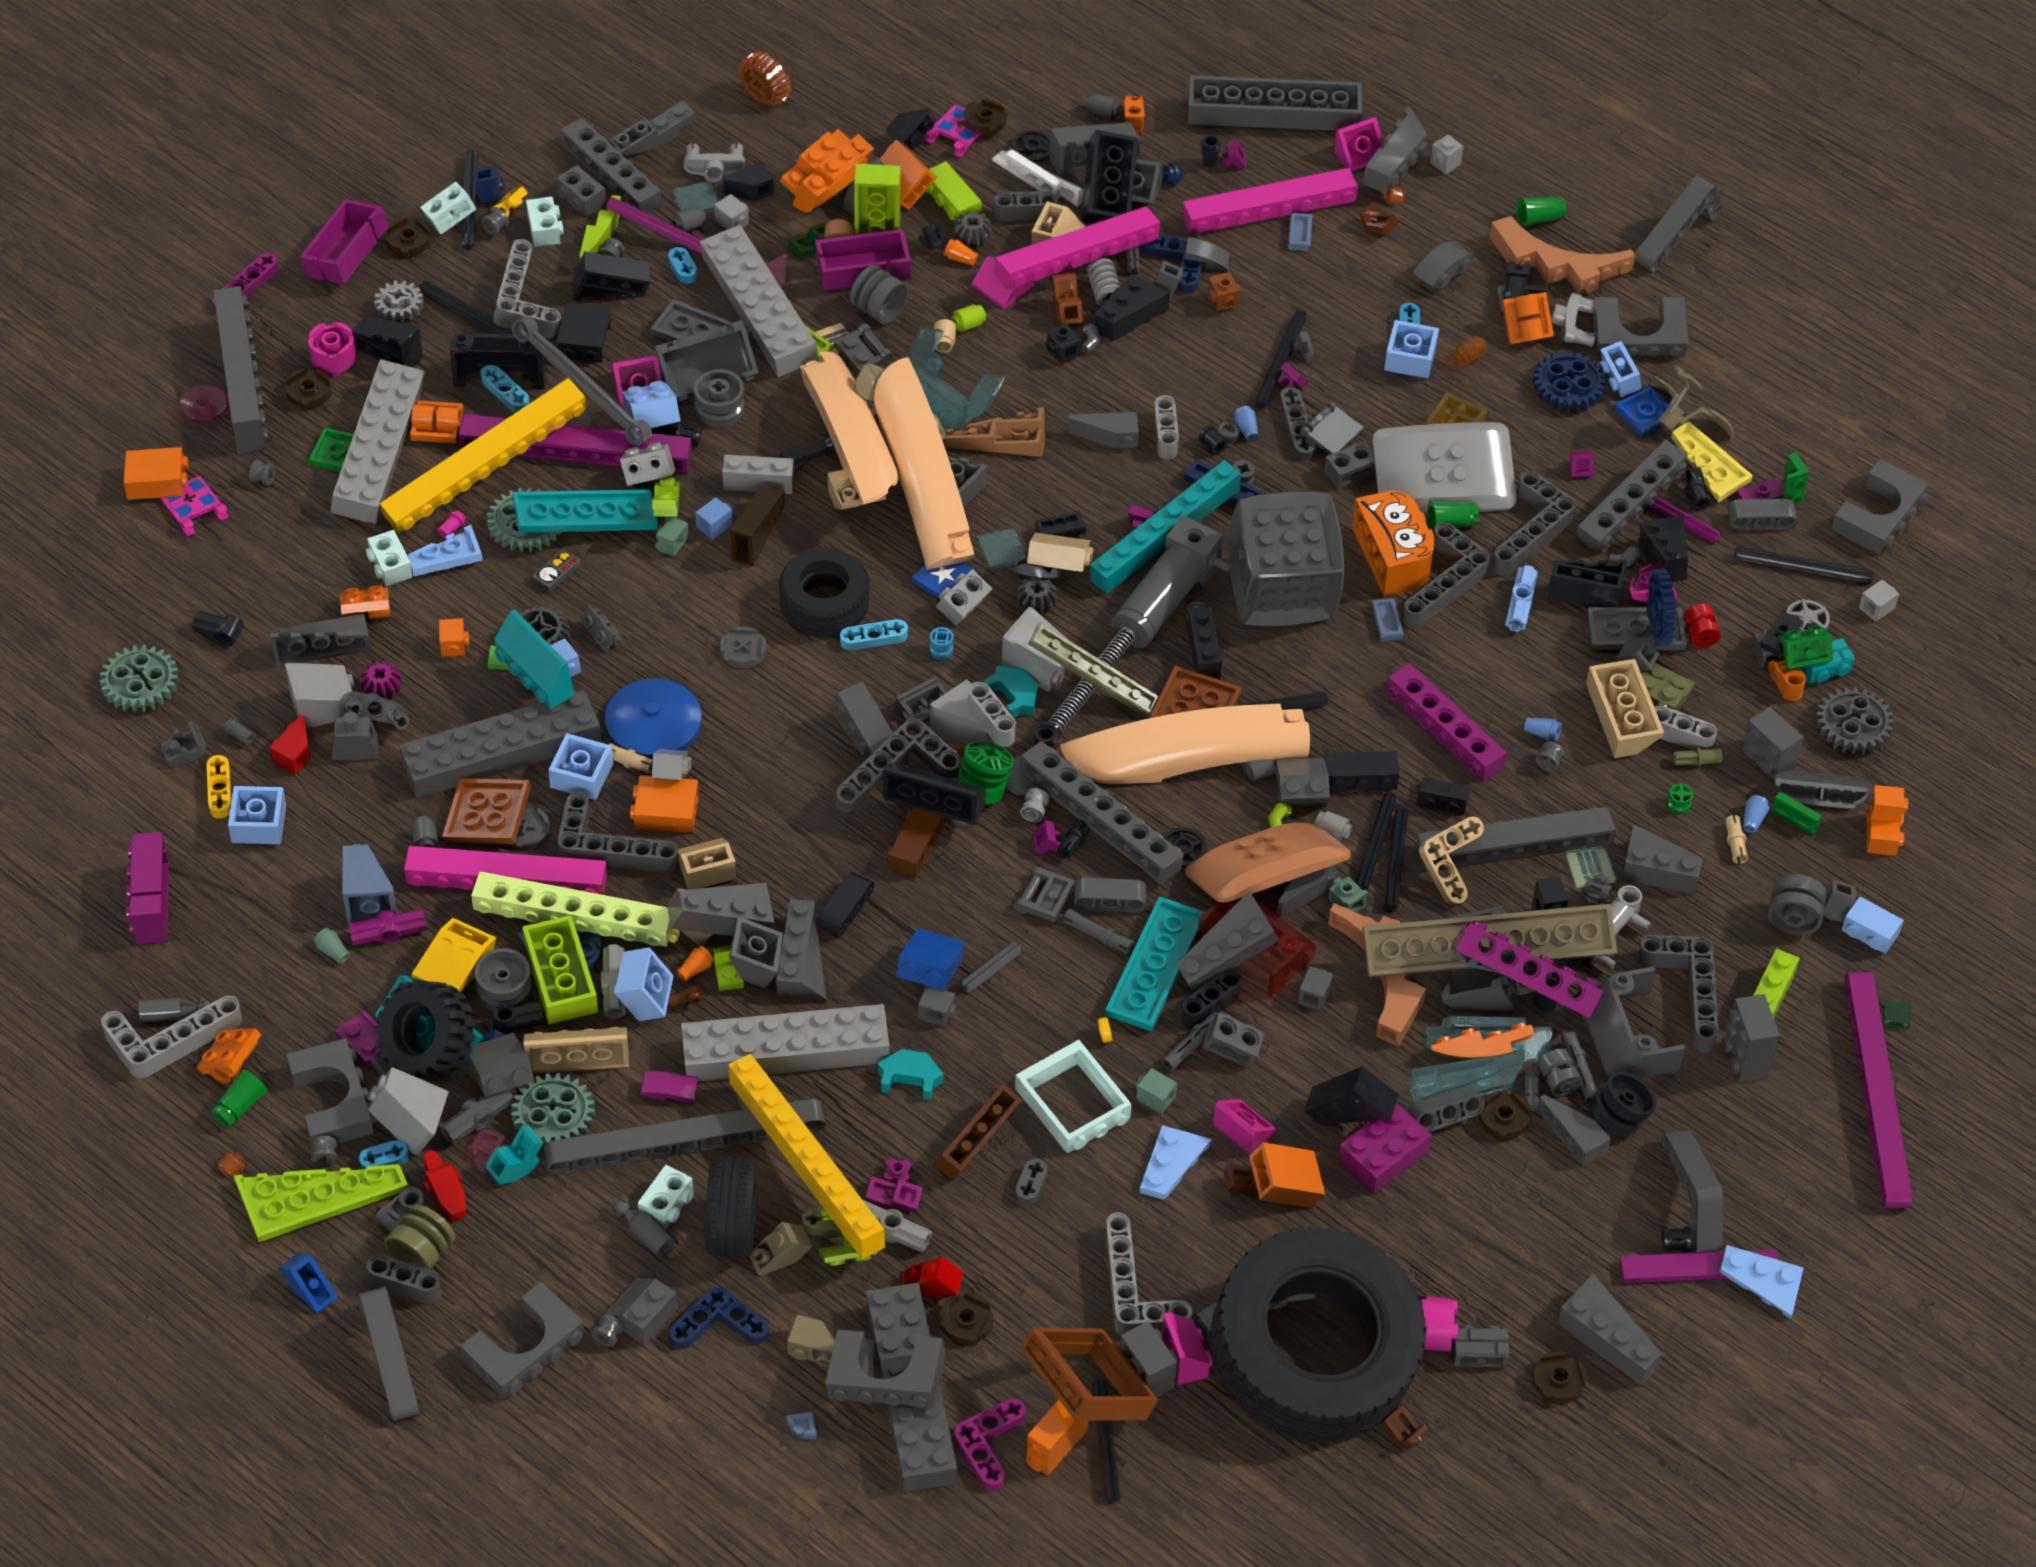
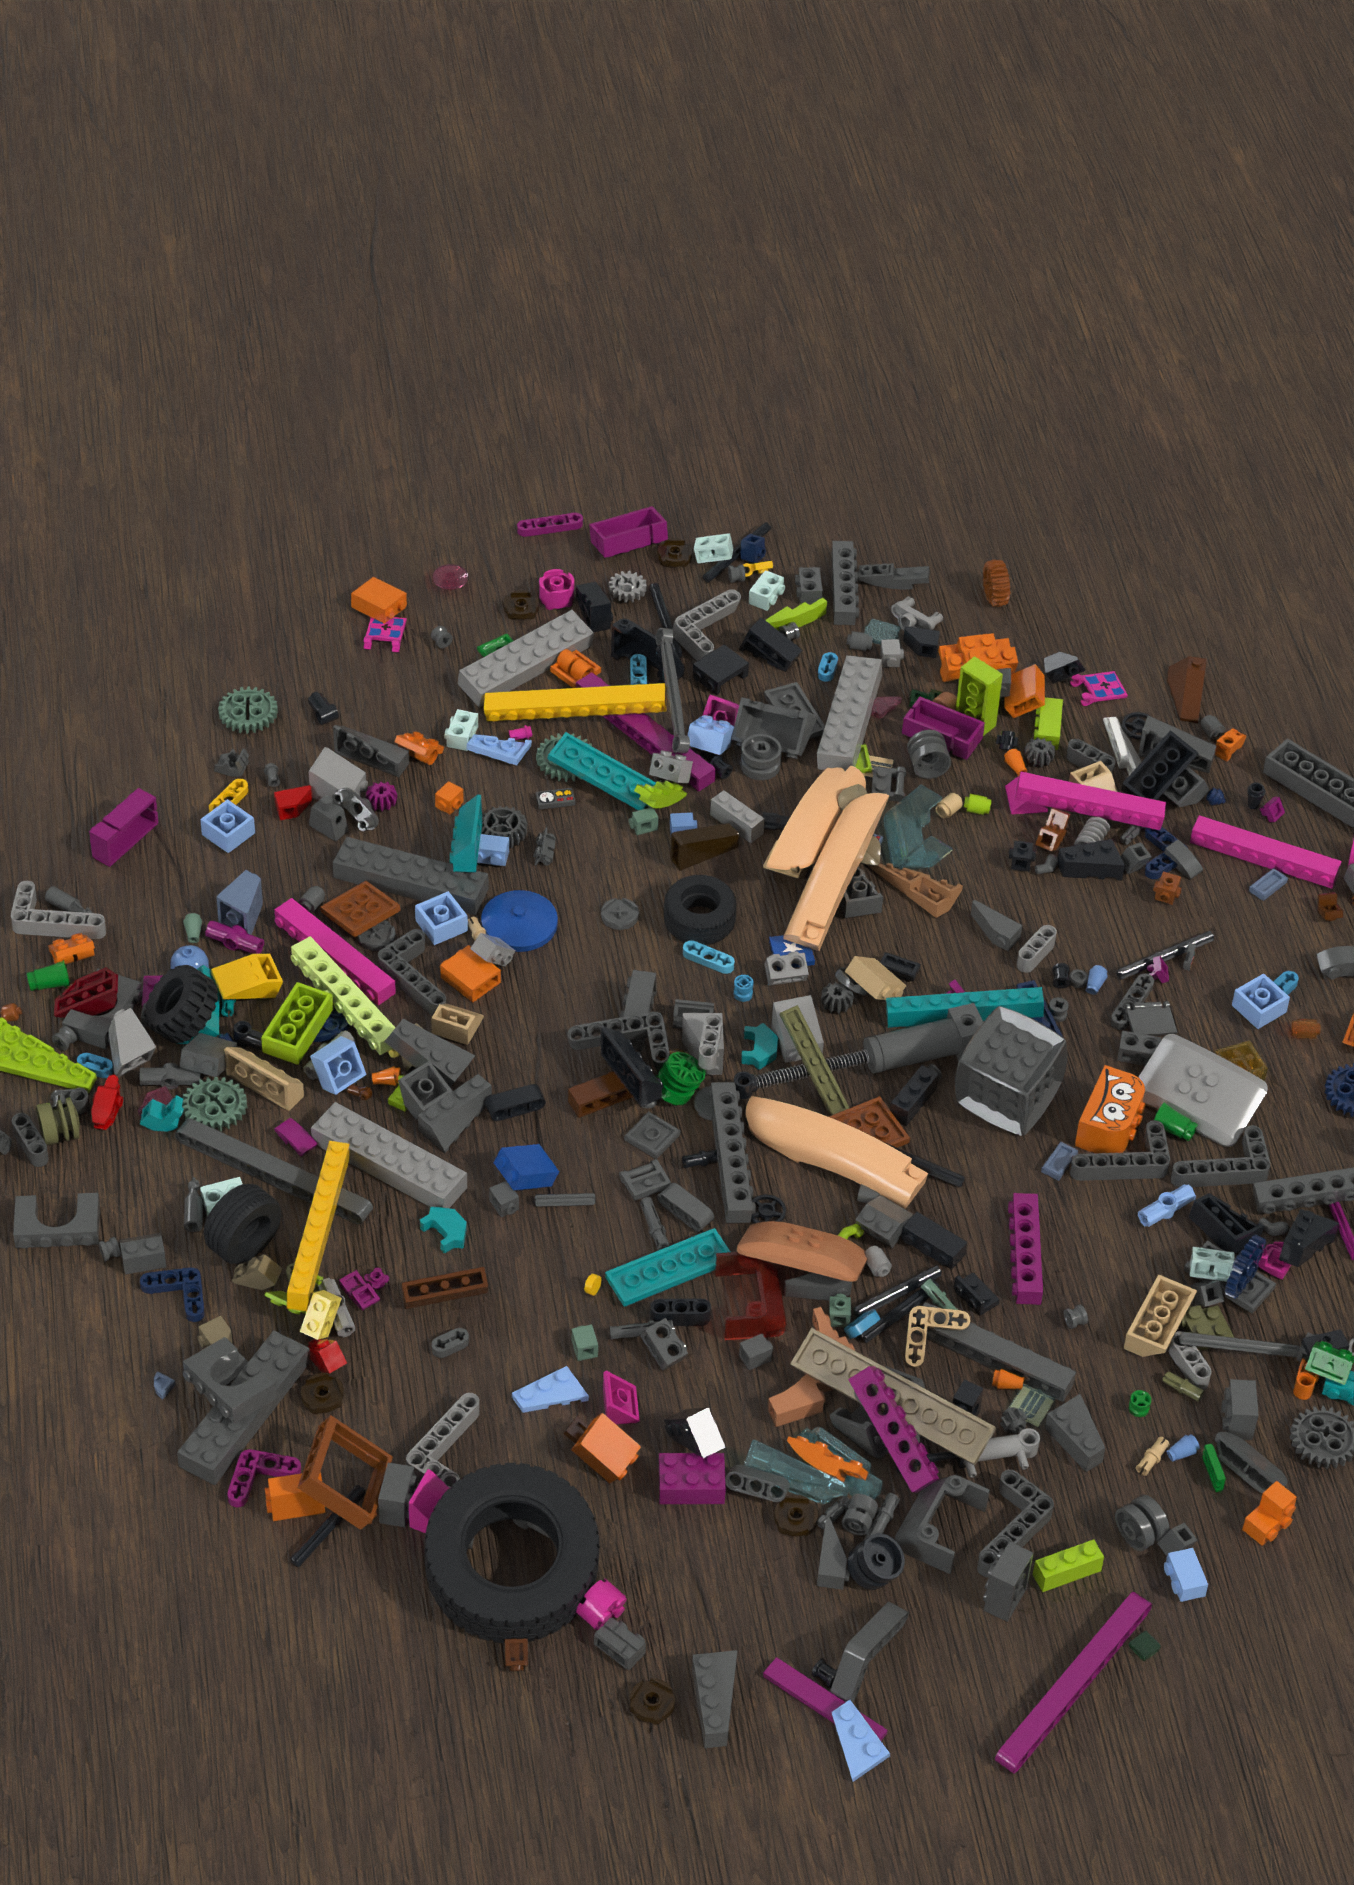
camera: 40 degrees right, 5 degrees down
dark grey brick [213,286,268,454] -> none
dark grey wheel [475,948,532,1012] -> none
magenta axle [606,197,702,254] -> none
dark brown plate [964,99,1008,137] -> none
clear light blue piece [977,528,1026,569] -> none
light aqua window [1015,1040,1131,1154] -> none
light grey wheel [1020,788,1050,822] -> none
magenta tile [1032,820,1062,855] -> none
dark grey wedge [1176,891,1280,993] -> none
medium blue cone [1524,717,1562,741] -> none
magenta tile [1569,451,1594,477] -> none
red wheel [1683,604,1721,648] -> none
none -> dark red wedge [54,967,118,1018]
none -> medium blue cylinder [170,945,209,969]
none -> light yellow brick [300,1290,342,1340]
none -> dark grey tile [624,1111,681,1159]
none -> dark azure beam [844,1309,880,1339]
none -> sand green pin [921,1278,958,1314]
none -> orange cone [992,1369,1024,1390]
none -> reddish brown wedge [1167,656,1207,723]
none -> dark grey axle [1179,1332,1299,1357]
none -> light aqua brick [1190,1247,1234,1282]

